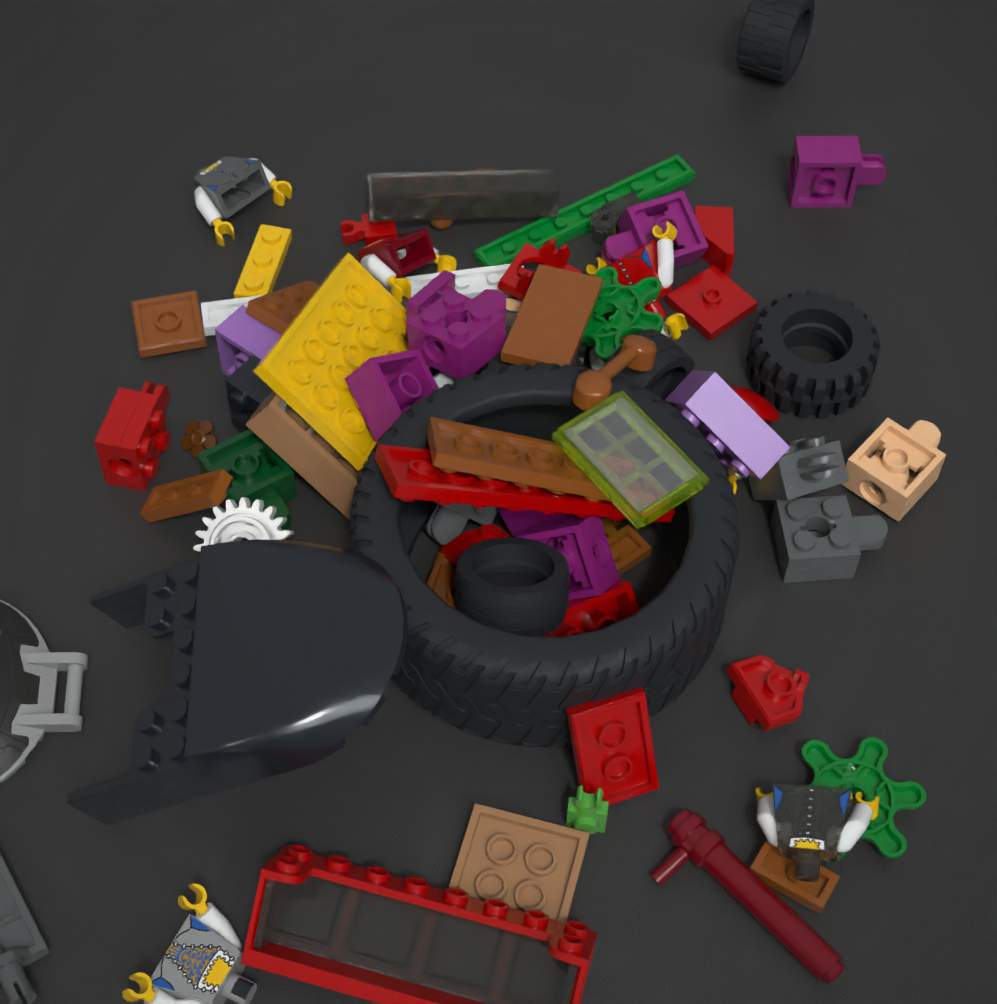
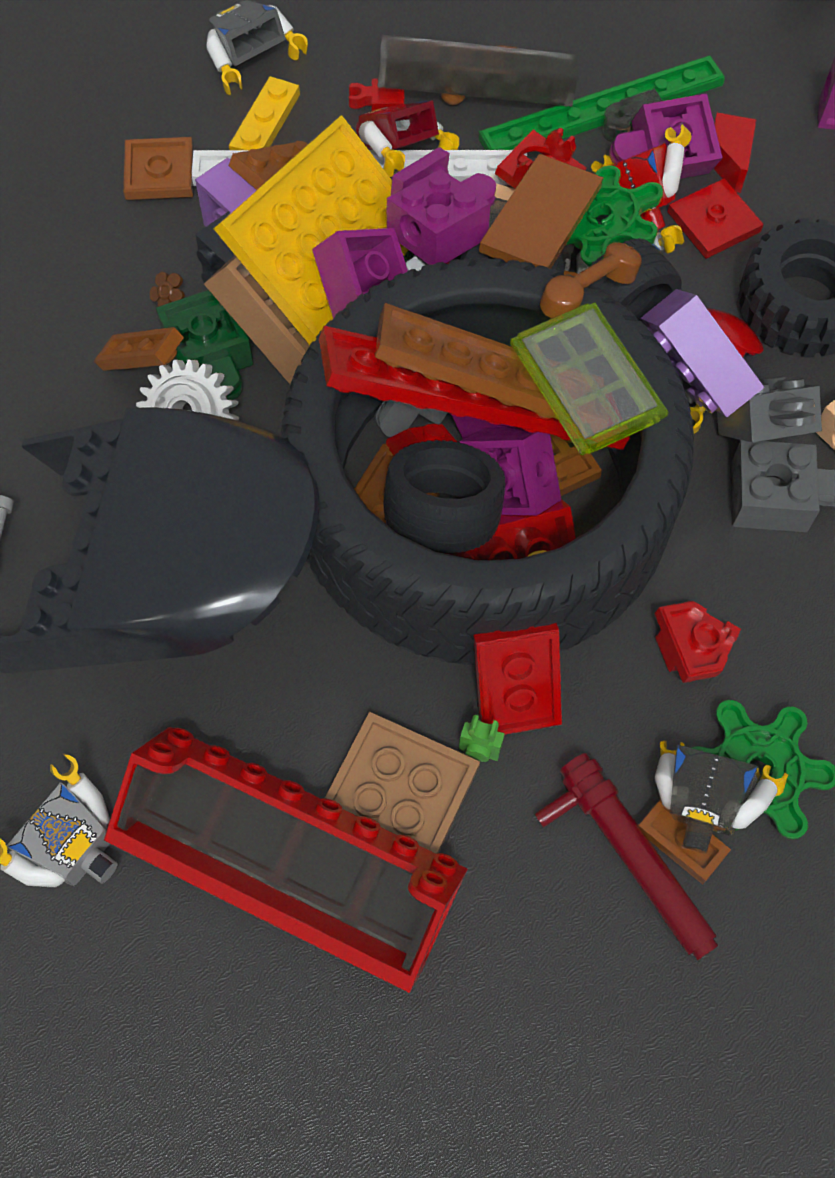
camera: 10 degrees right, 10 degrees up
red brick [94,381,171,492] -> none

